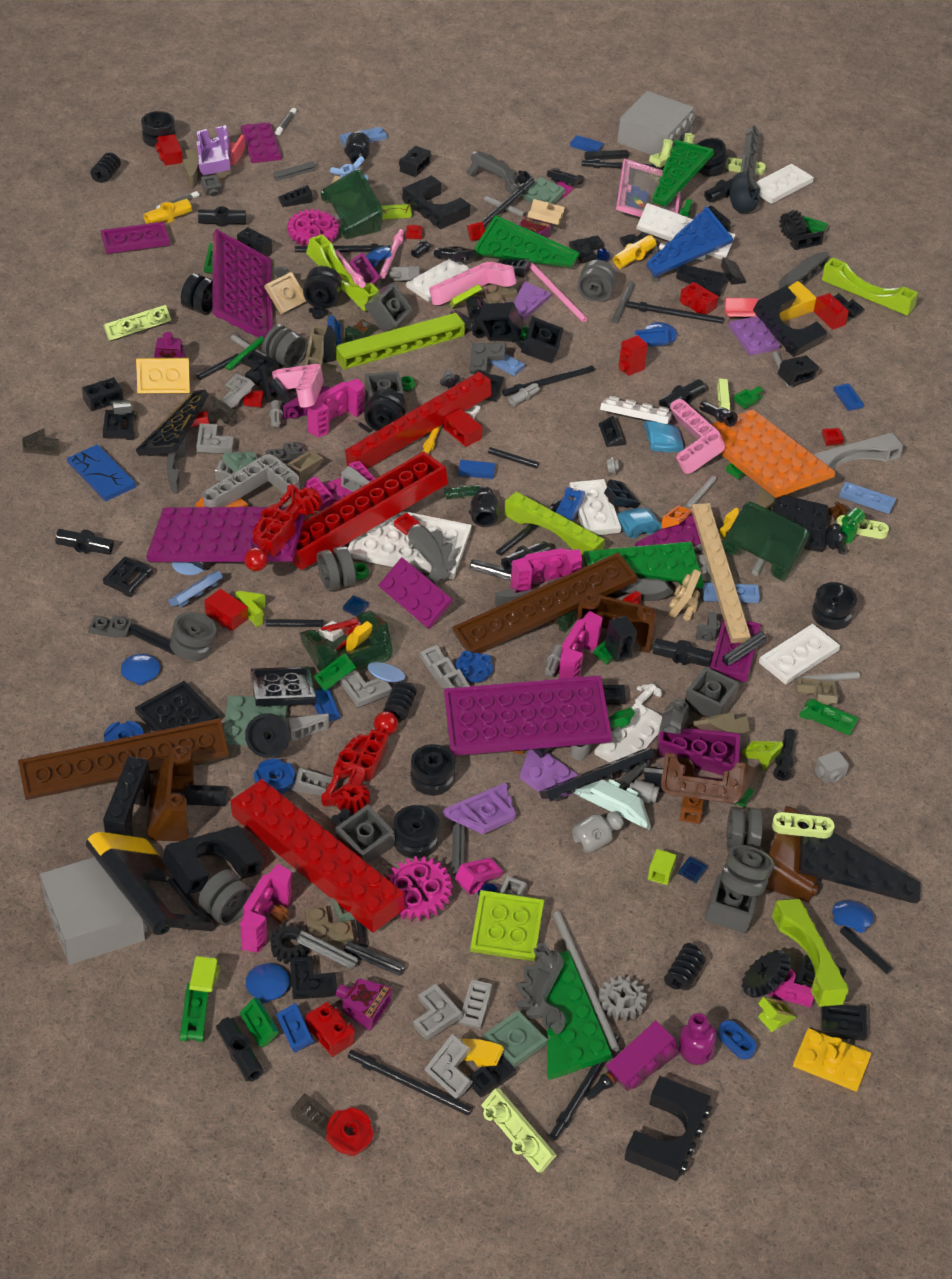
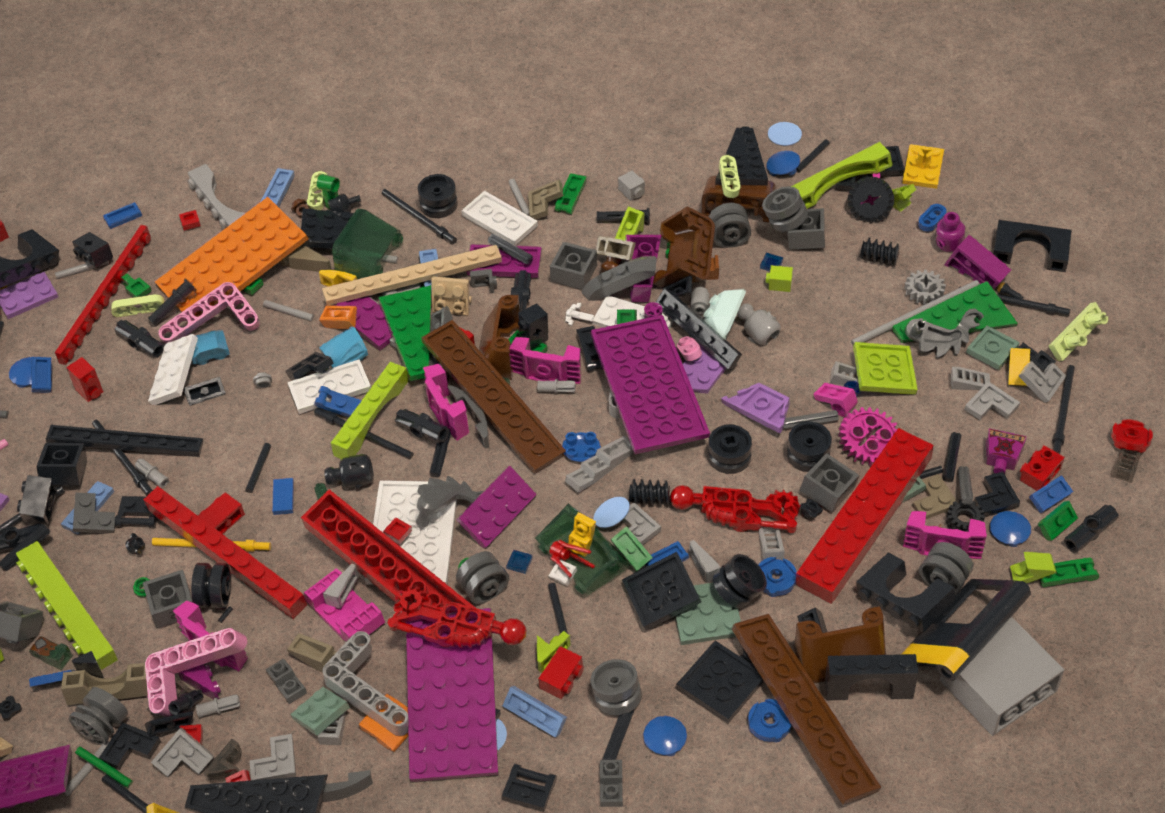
camera: 95 degrees left, 5 degrees up
none -> black tile [46,425,204,457]
none -> red plate [55,225,151,365]
none -> black bar [382,189,457,244]
none -> magenta wheel [644,302,663,319]
none -> bright pink plate [677,336,702,361]
none -> light blue piece [768,122,802,146]

